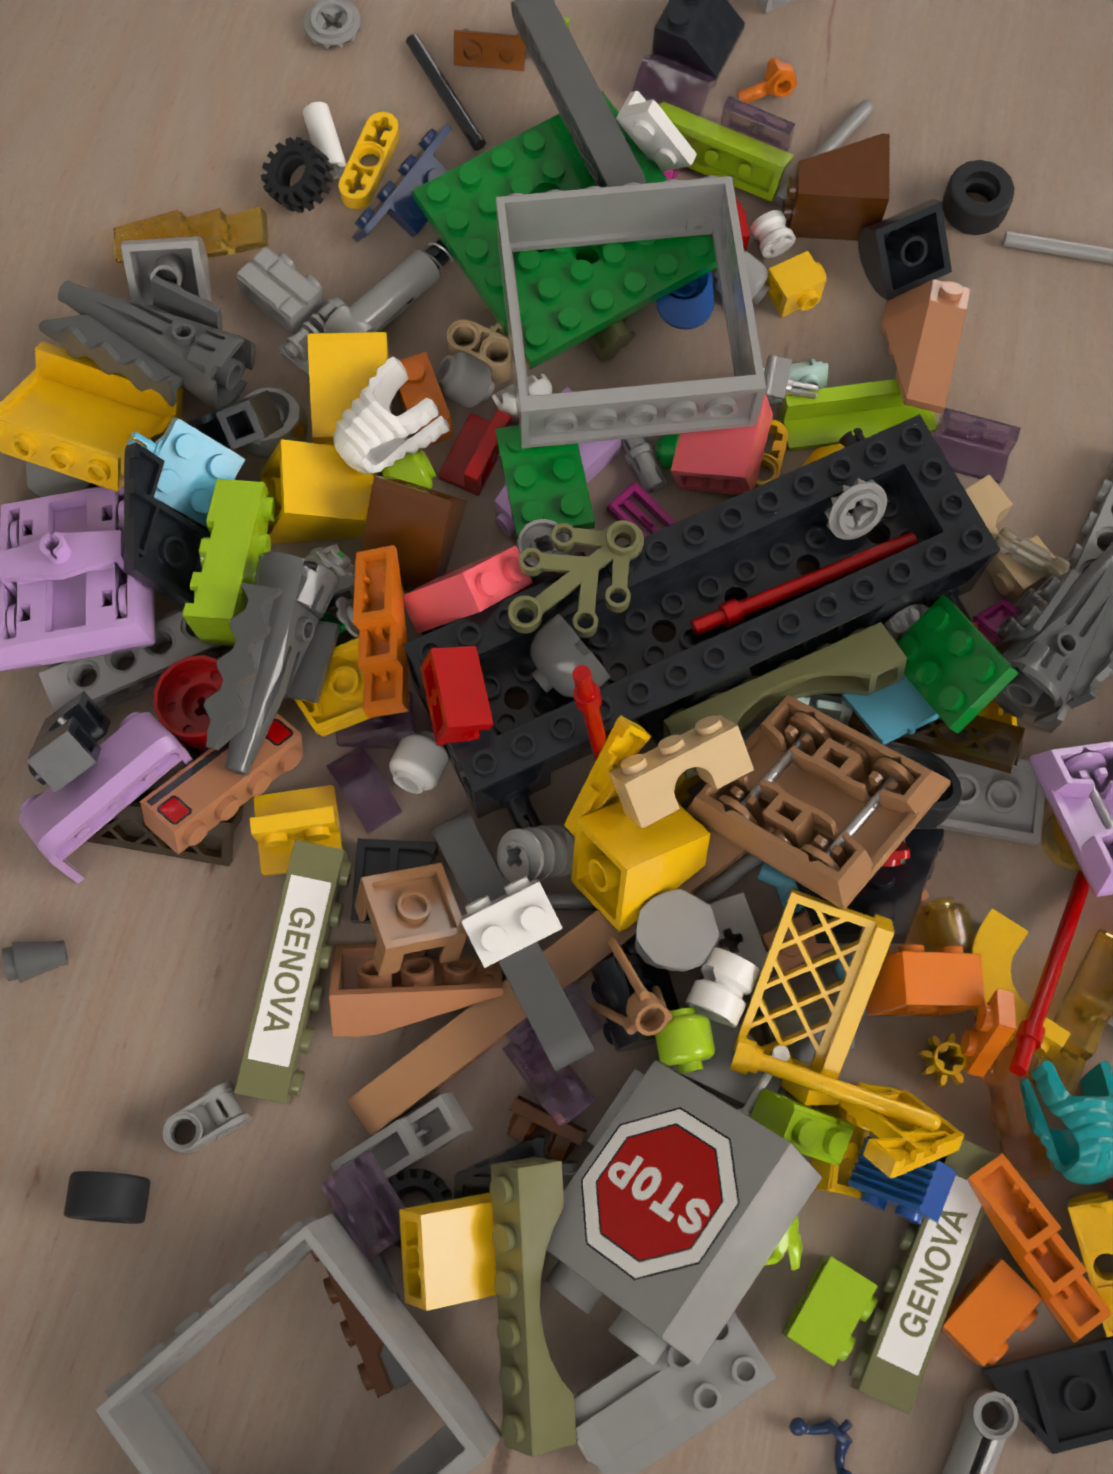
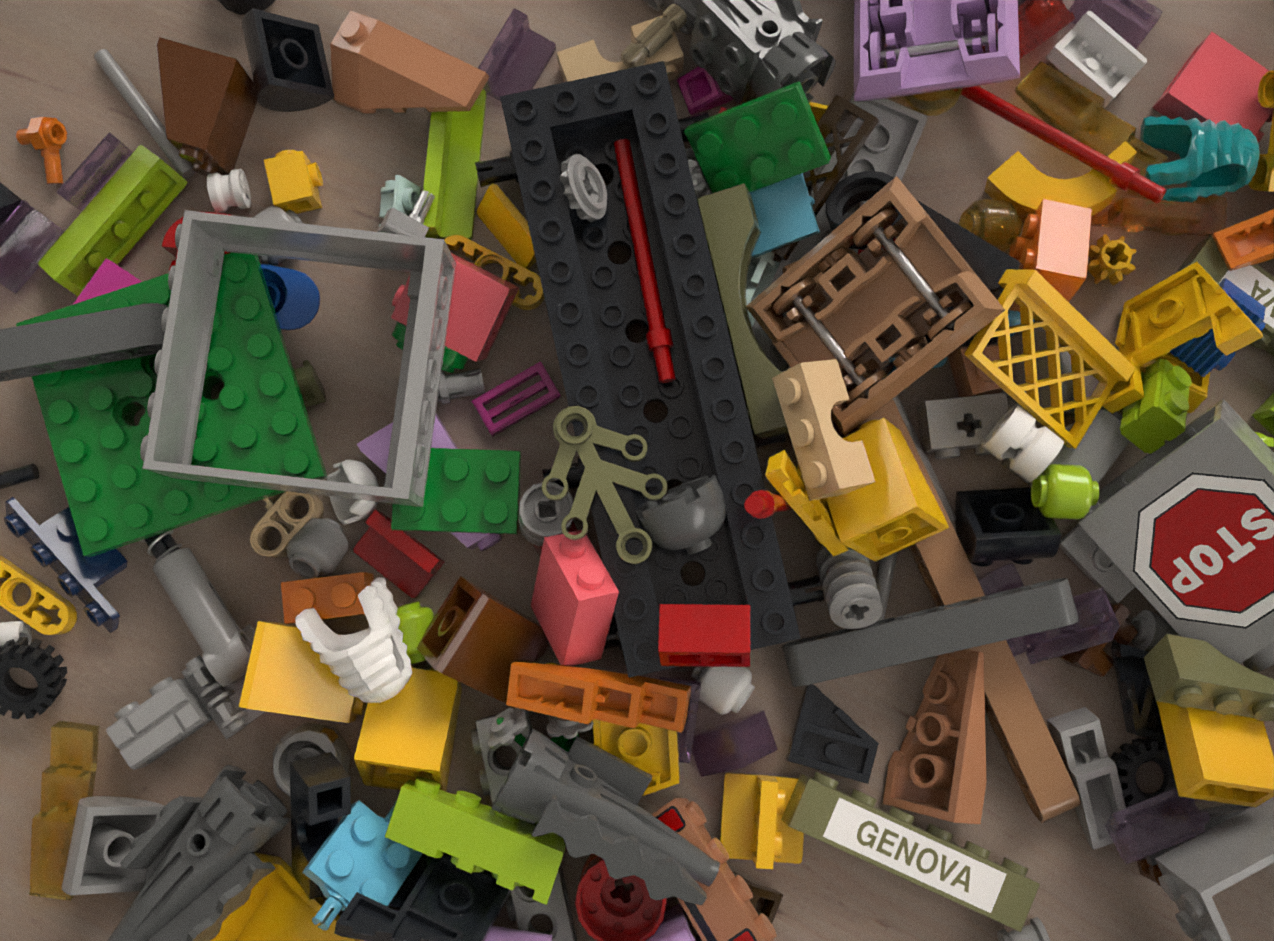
camera: 75 degrees left, 10 degrees up
medium nougat panel [354,863,468,976] -> none
white bracket [461,876,563,968] -> none
medium nougat plant [591,937,673,1036] -> none
white bracket [616,91,697,172] -> none
light grey hat [635,889,720,972] -> none
yellow piece [730,1036,941,1131] -> none
white hinge [738,1045,790,1118] -> none
orange plate [961,989,1016,1077] -> none

